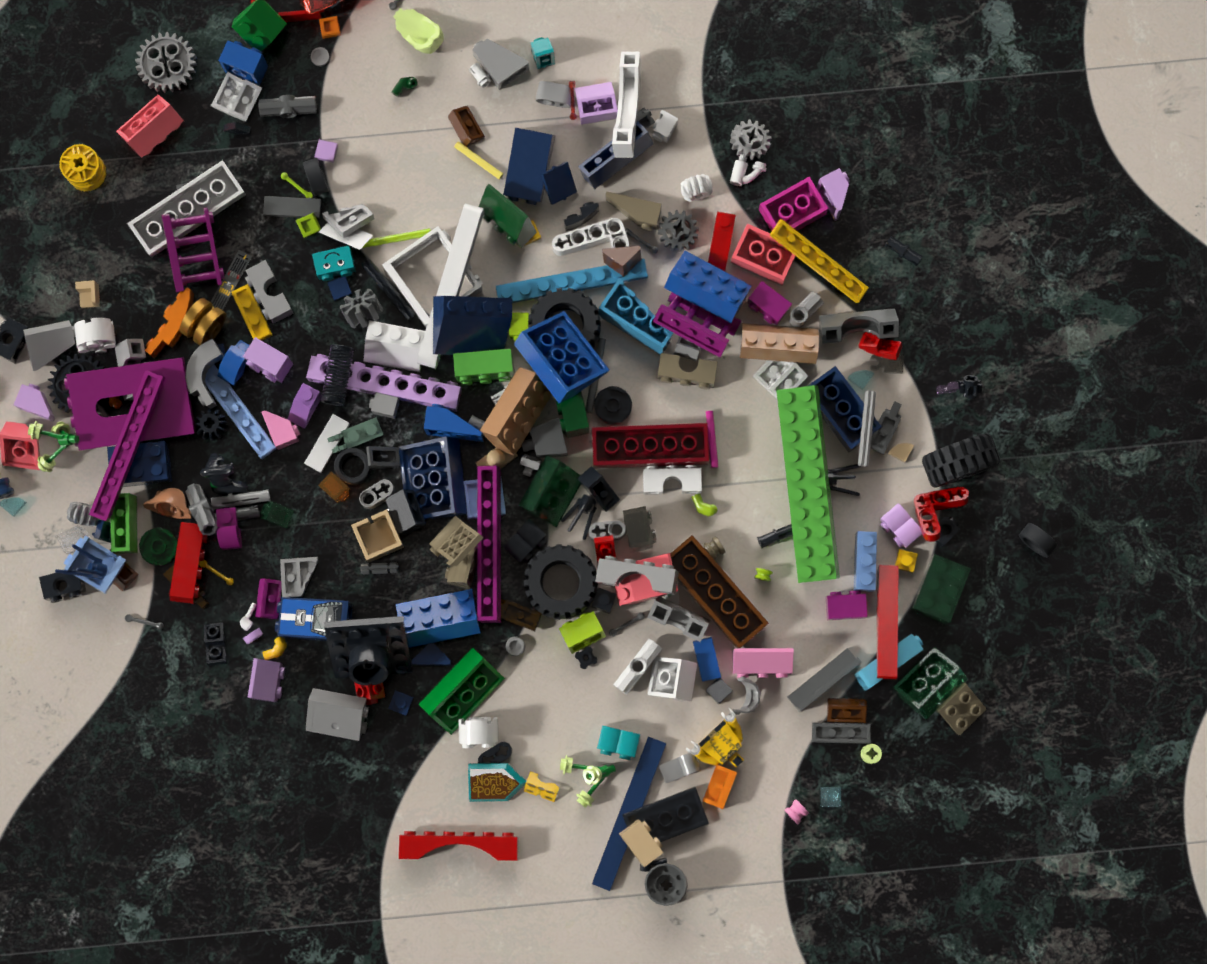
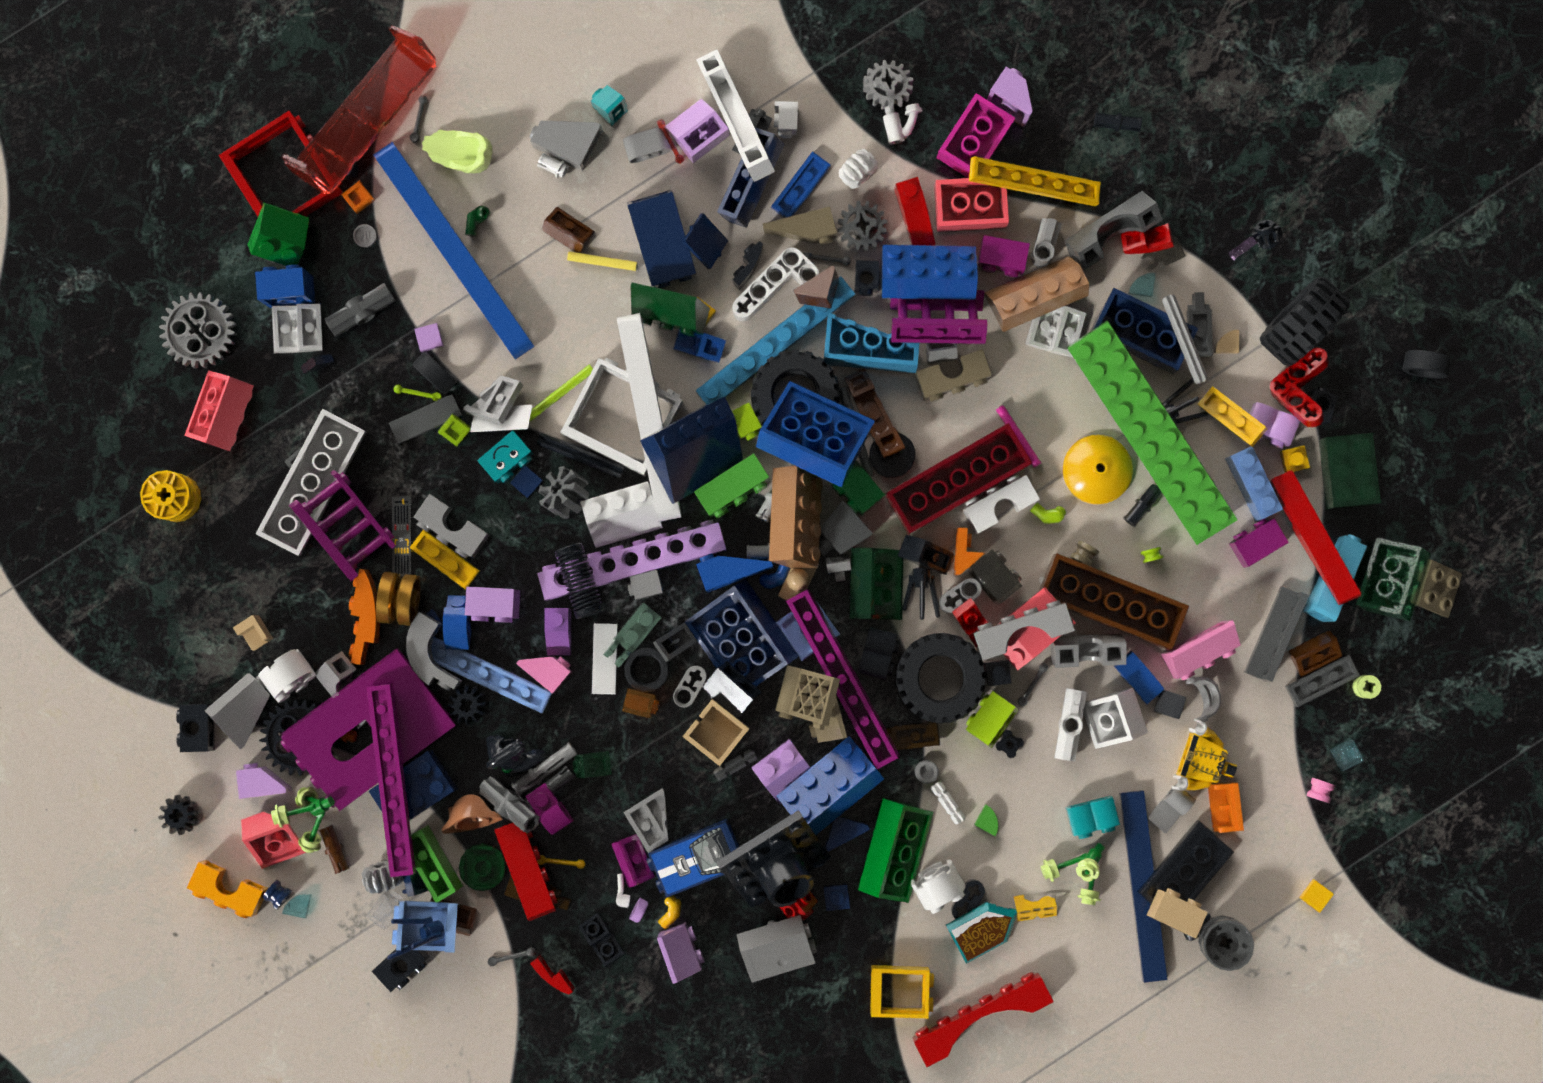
camera: 25 degrees left, 5 degrees up
none -> reddish brown pin [318,825,350,874]
none -> blue beam [373,142,535,360]
none -> red slope [530,955,575,995]
none -> blue slope [673,330,726,363]
none -> lavender slope [751,739,811,804]
none -> blue arm [759,565,790,589]
none -> blue tile [771,151,831,218]
none -> reddish brown slope [844,368,905,458]
none -> black brick [854,260,879,296]
none -> yellow window [870,965,934,1019]
none -> white axle [931,781,965,825]
none -> orange slope [954,527,985,576]
none -> bright green tile [974,804,998,836]
none -> yellow dish [1062,435,1133,504]
none -> yellow plate [1197,386,1268,447]
none -> yellow tile [1299,879,1334,913]

